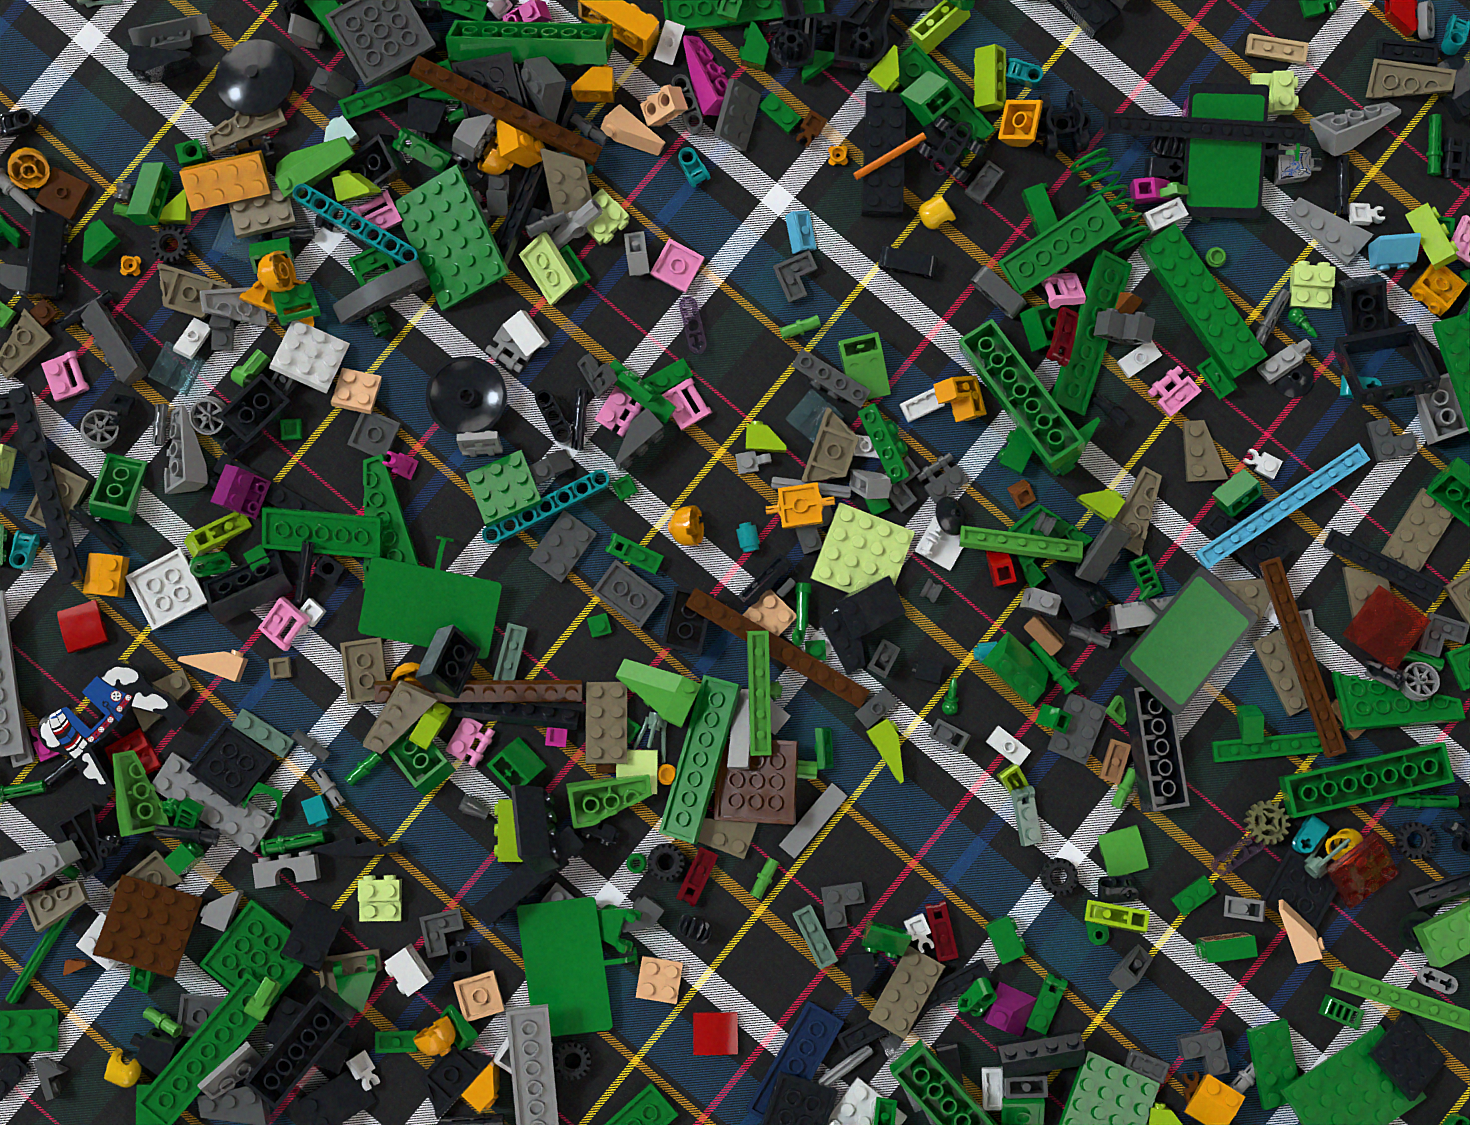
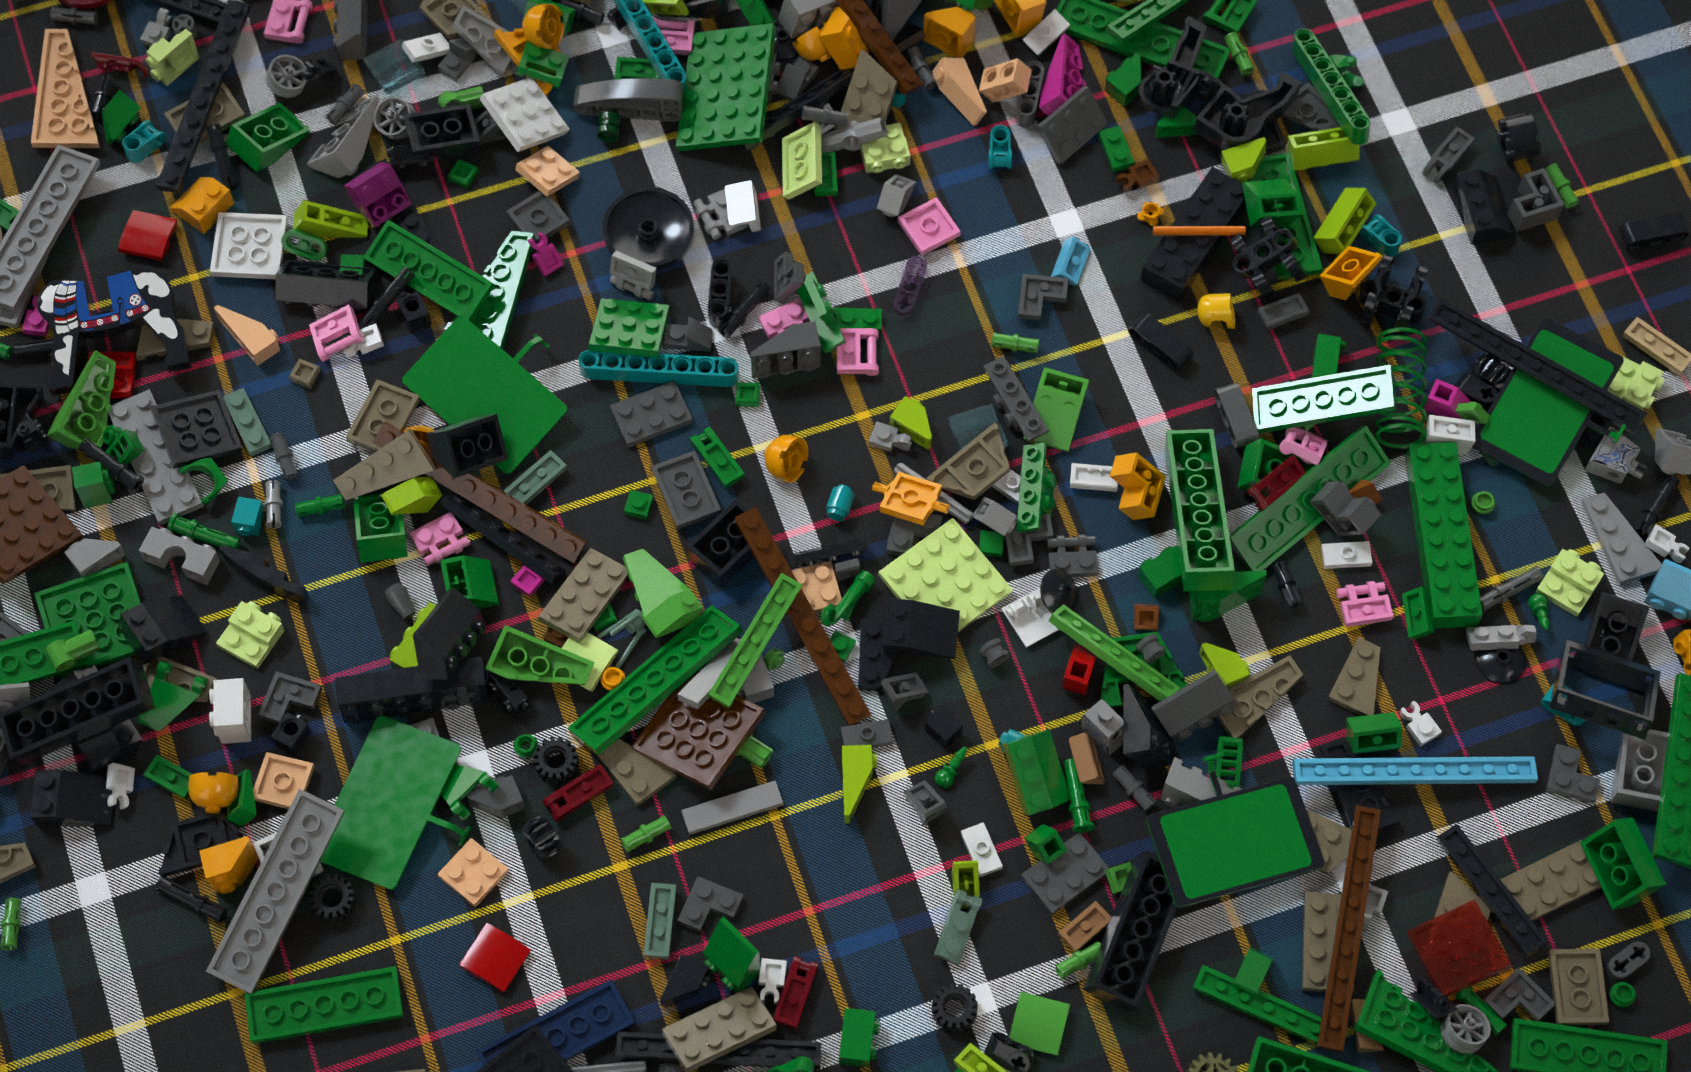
camera: 30 degrees right, 20 degrees down
green plate [815,727,834,769] -> none

